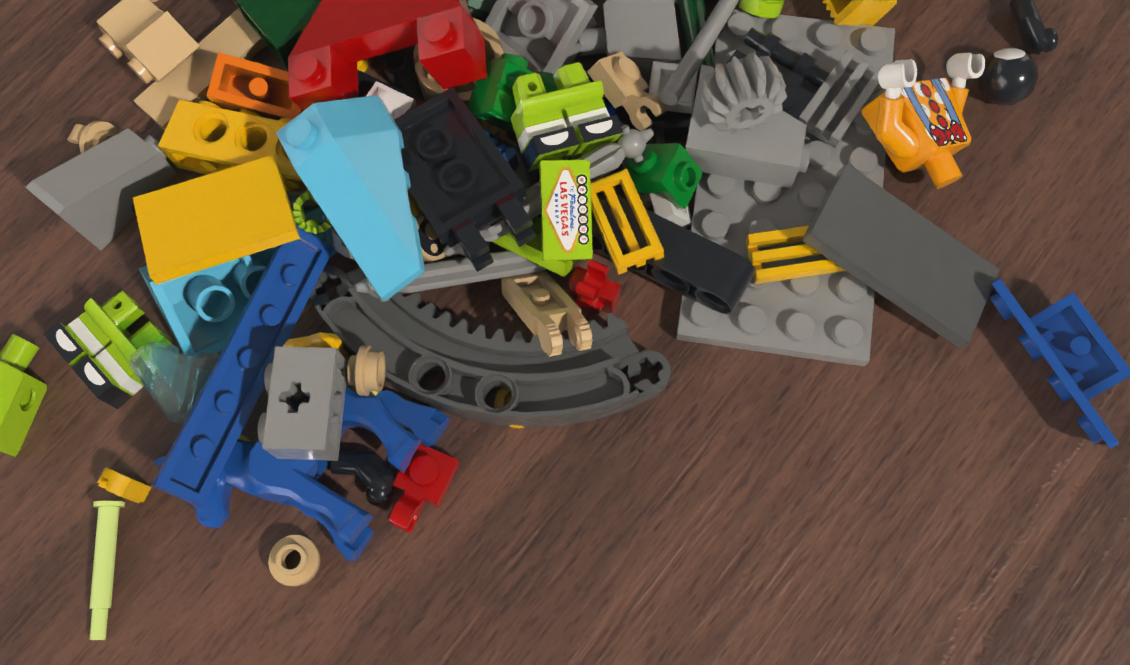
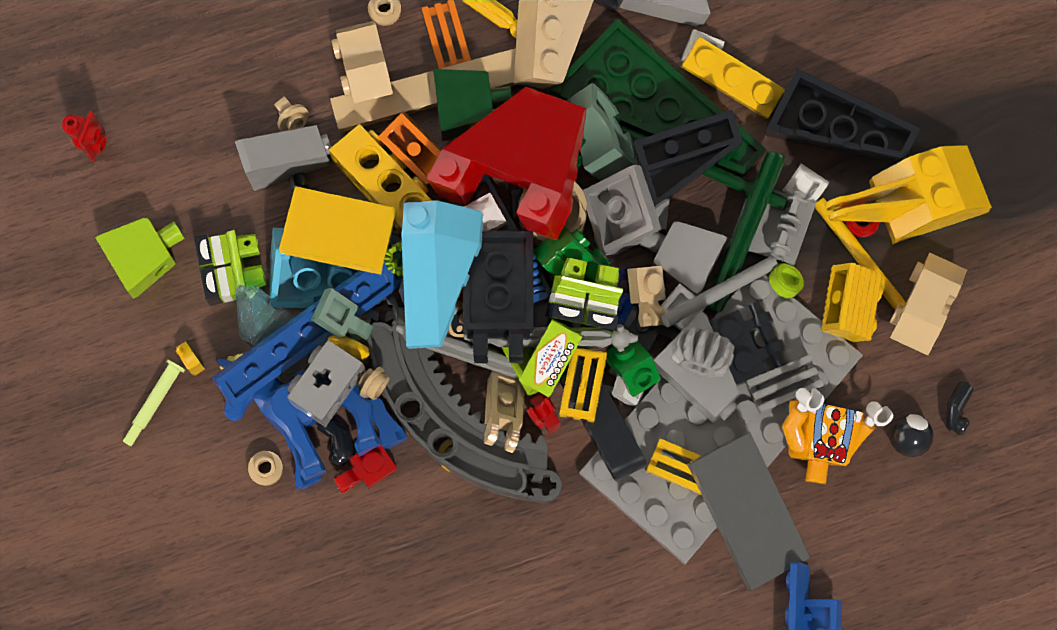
camera: 30 degrees right, 5 degrees up
none -> sand green plate [311,288,373,341]

